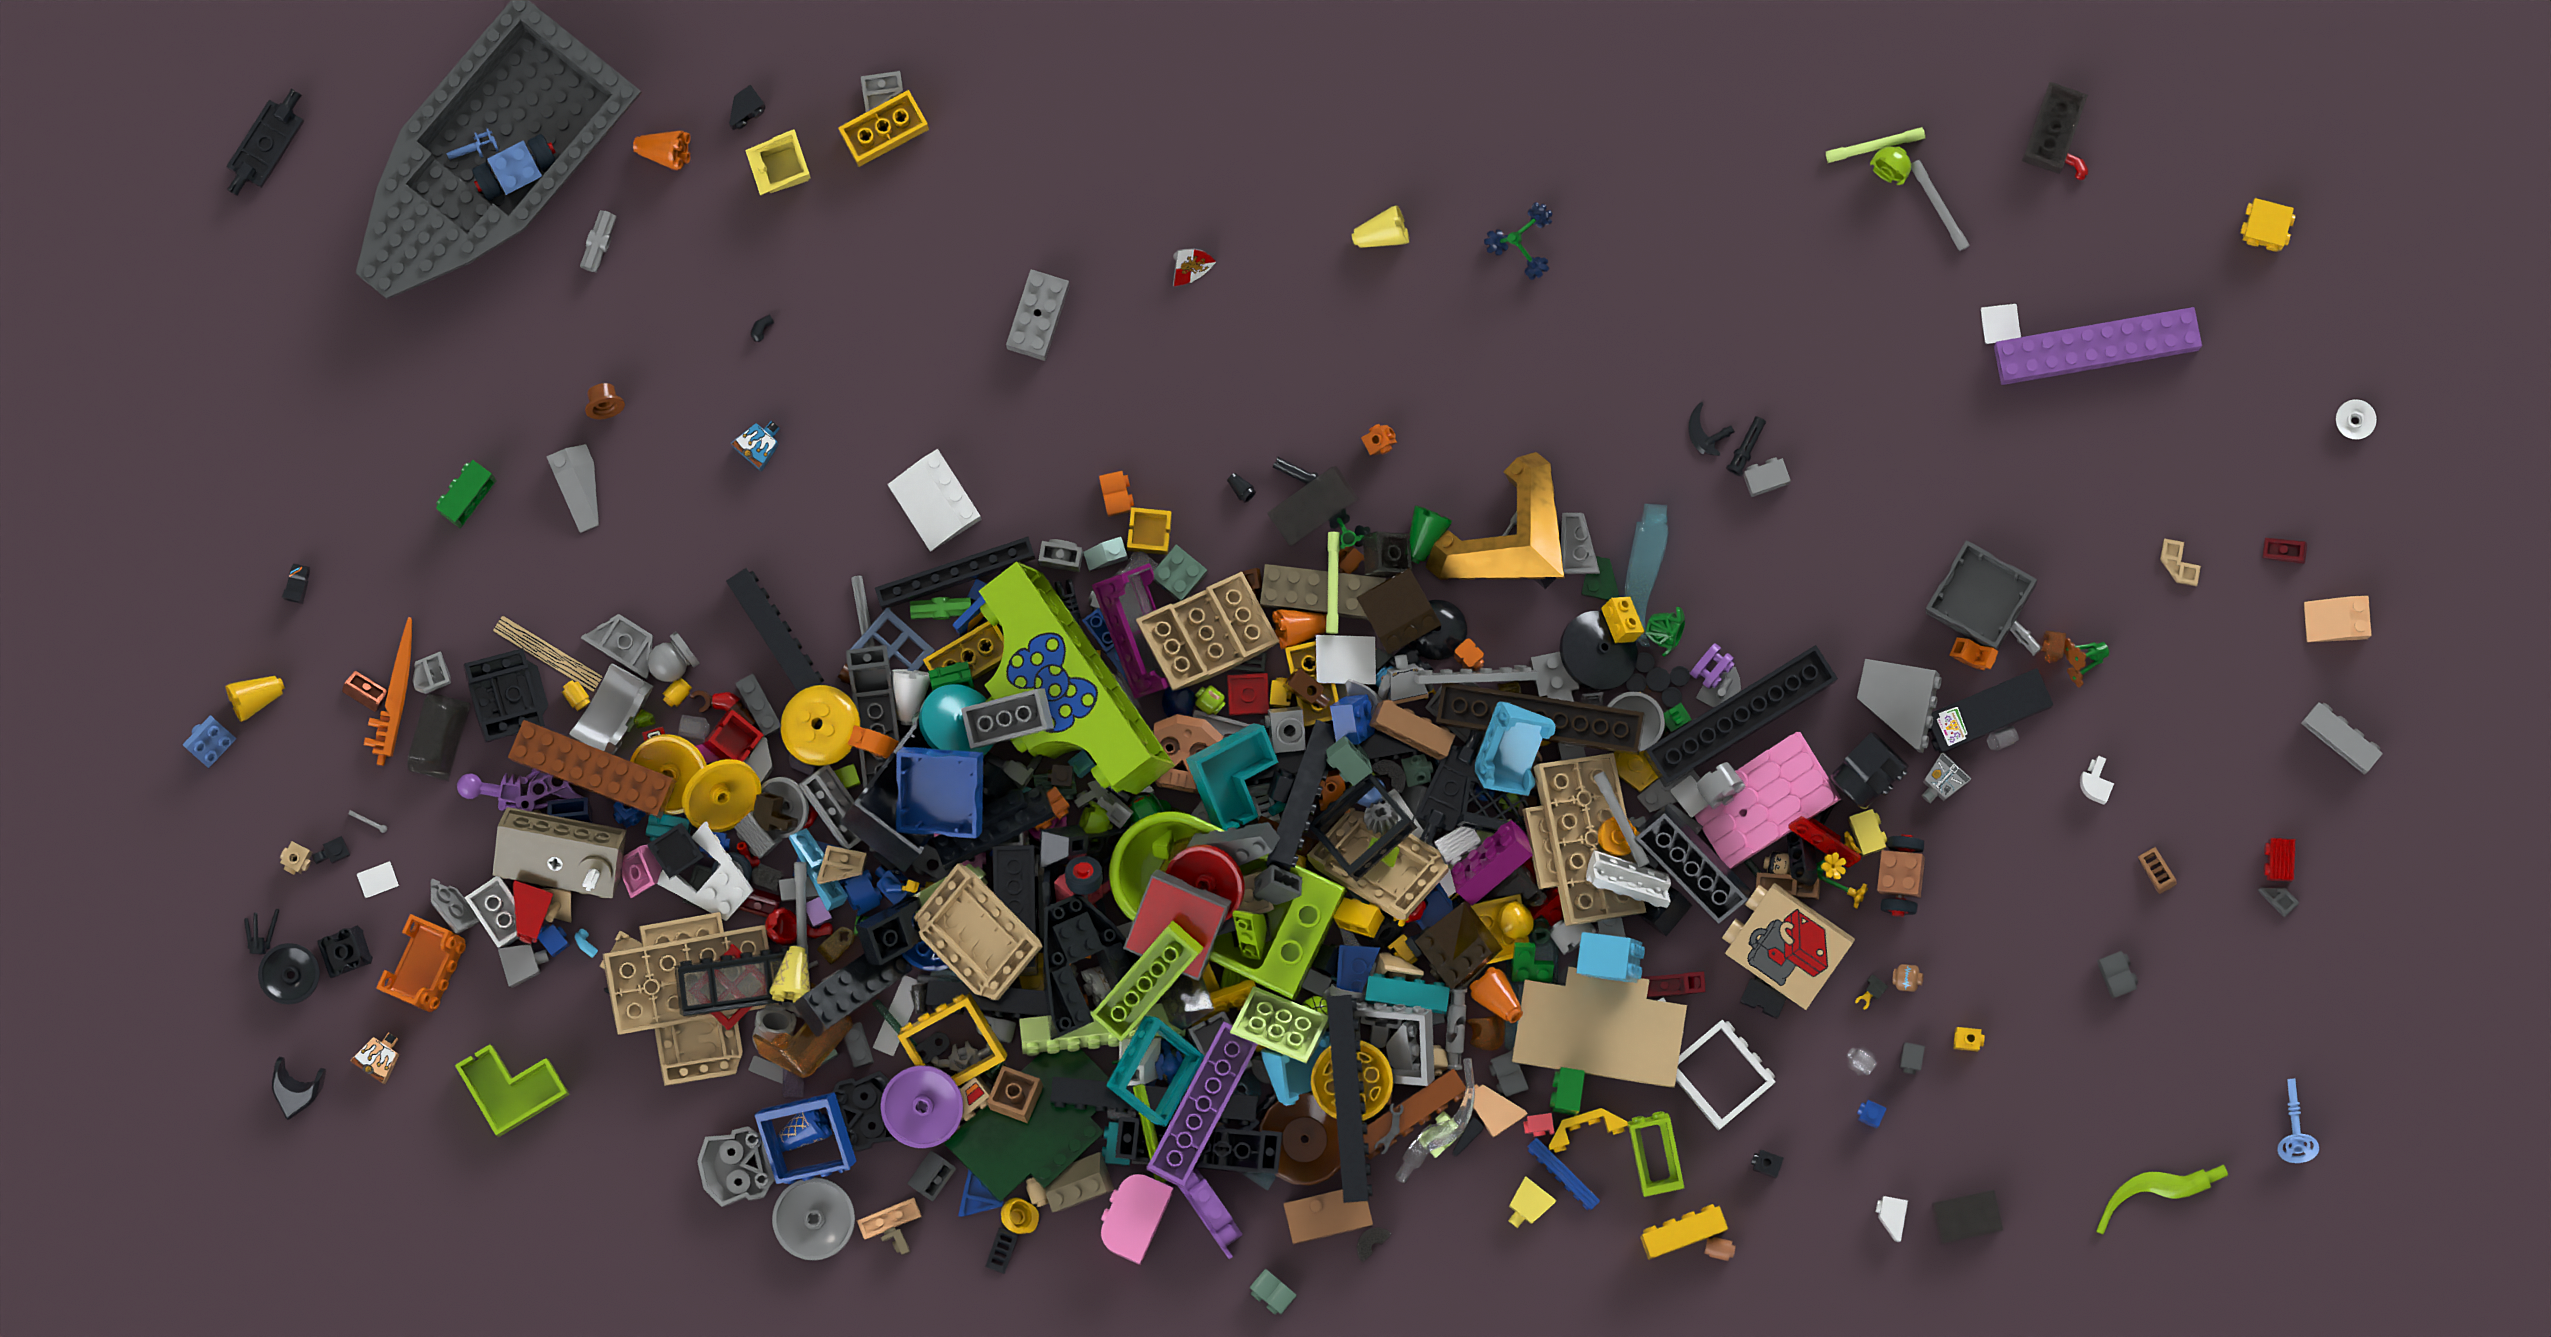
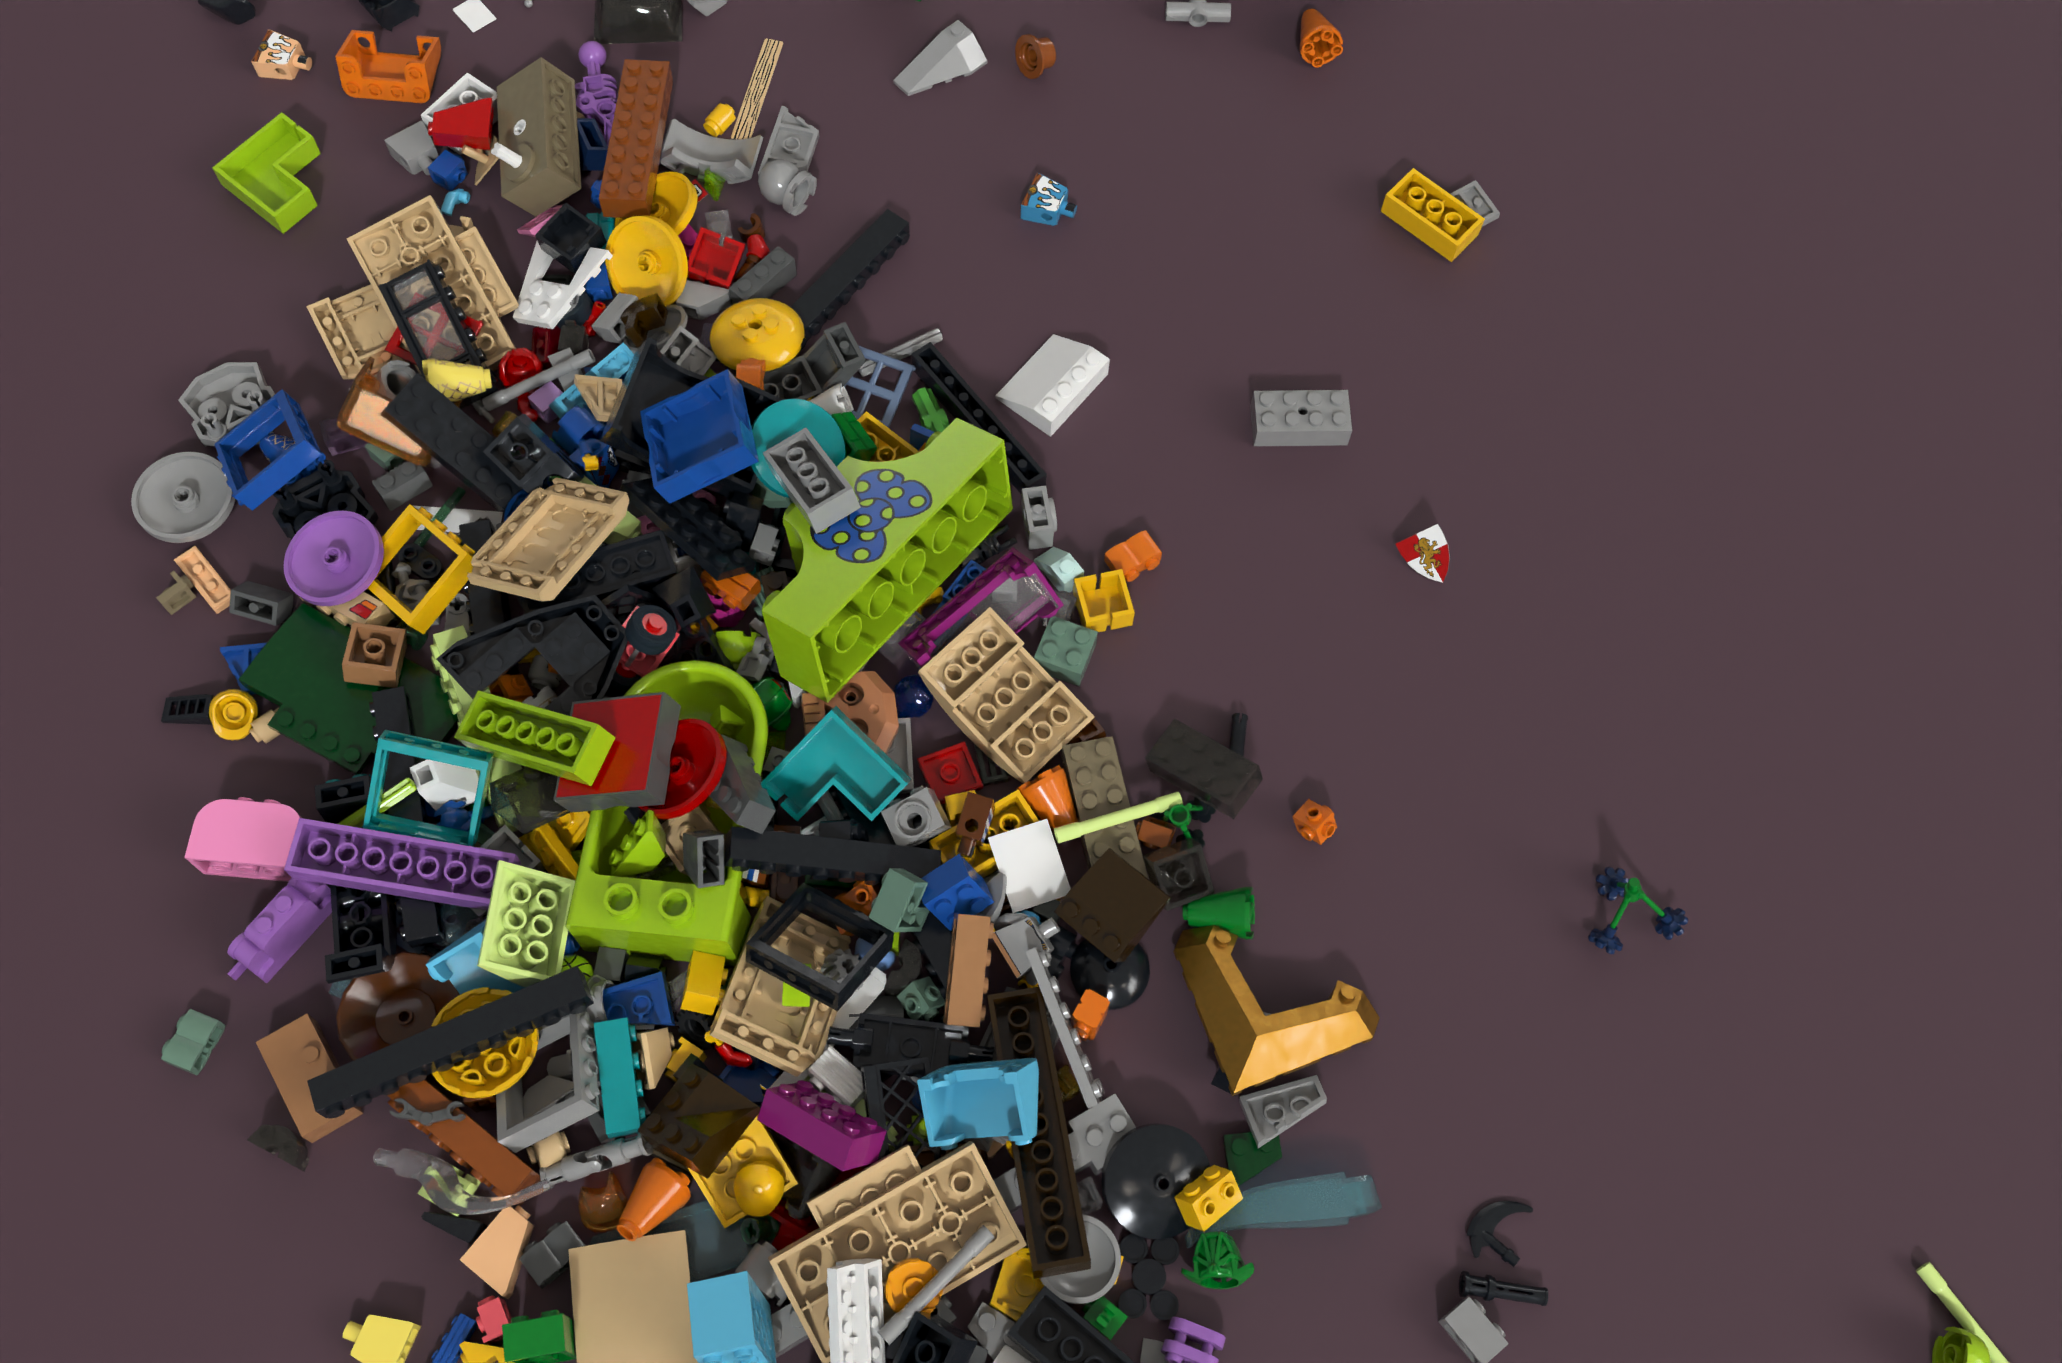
camera: 65 degrees right, 15 degrees down
light grey tile [431,879,480,934] -> none
black slope [463,648,548,743] -> none
yellow brick [662,678,692,708] -> none
black slope [729,84,766,131] -> none
light yellow piece [745,129,811,196] -> none
black arm [750,314,774,342] -> none
dark tan slope [1046,1152,1114,1213] -> none
lime head [1195,685,1225,715] -> none
black cone [1227,473,1256,502] -> none
light yellow cone [1351,205,1409,248] -> none
green plate [1511,942,1554,982] -> none

